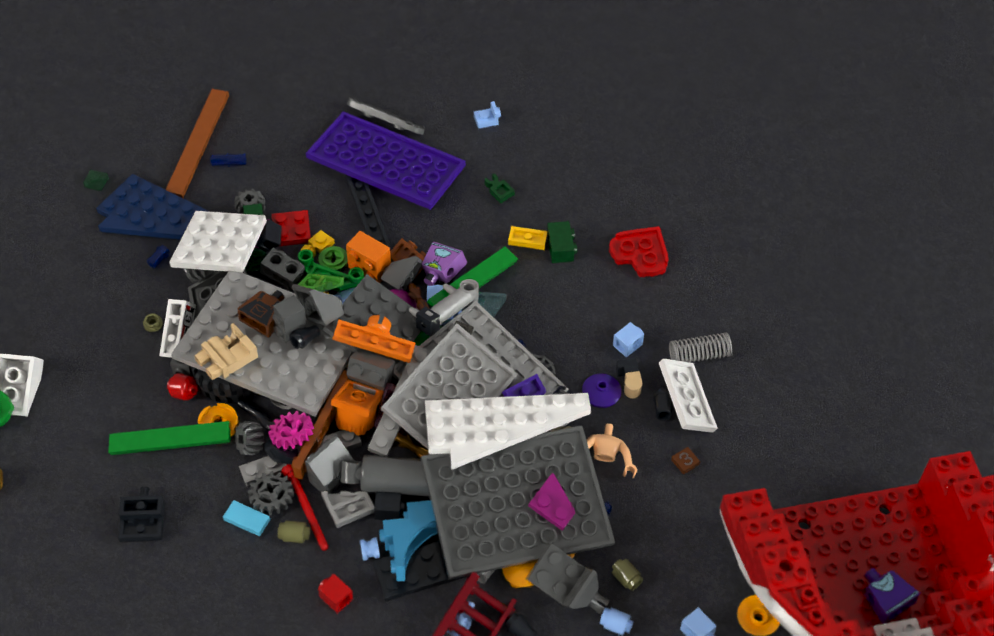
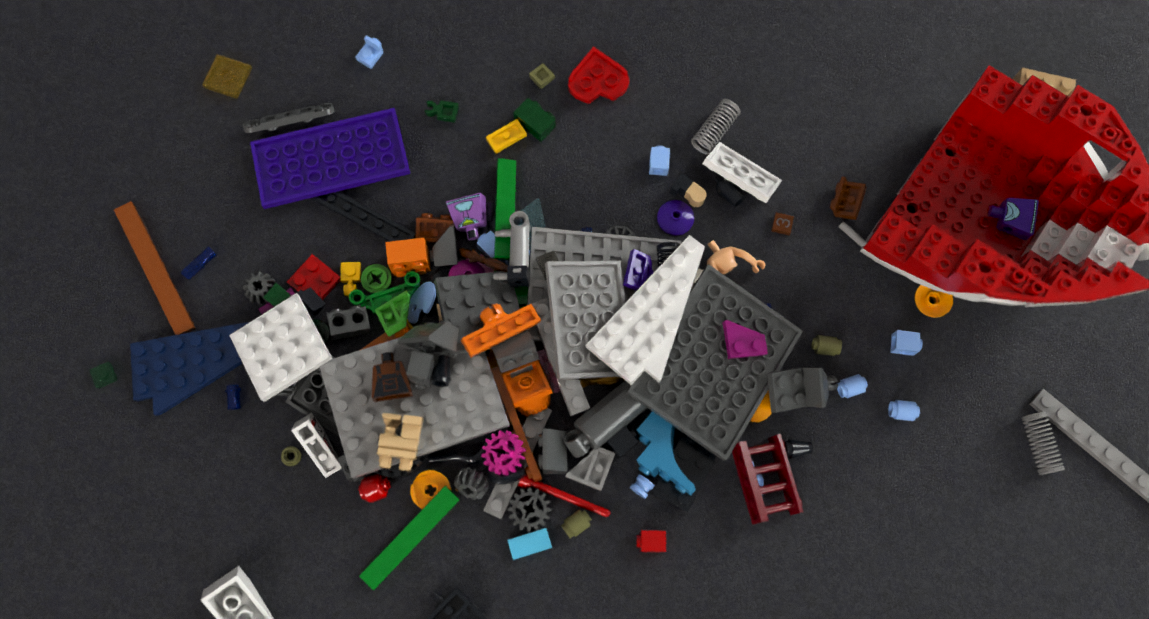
camera: 45 degrees left, 20 degrees up
none -> clear yellow tile [202,54,252,99]
none -> olive plate [529,63,555,89]
none -> reddish brown bracket [830,176,867,220]

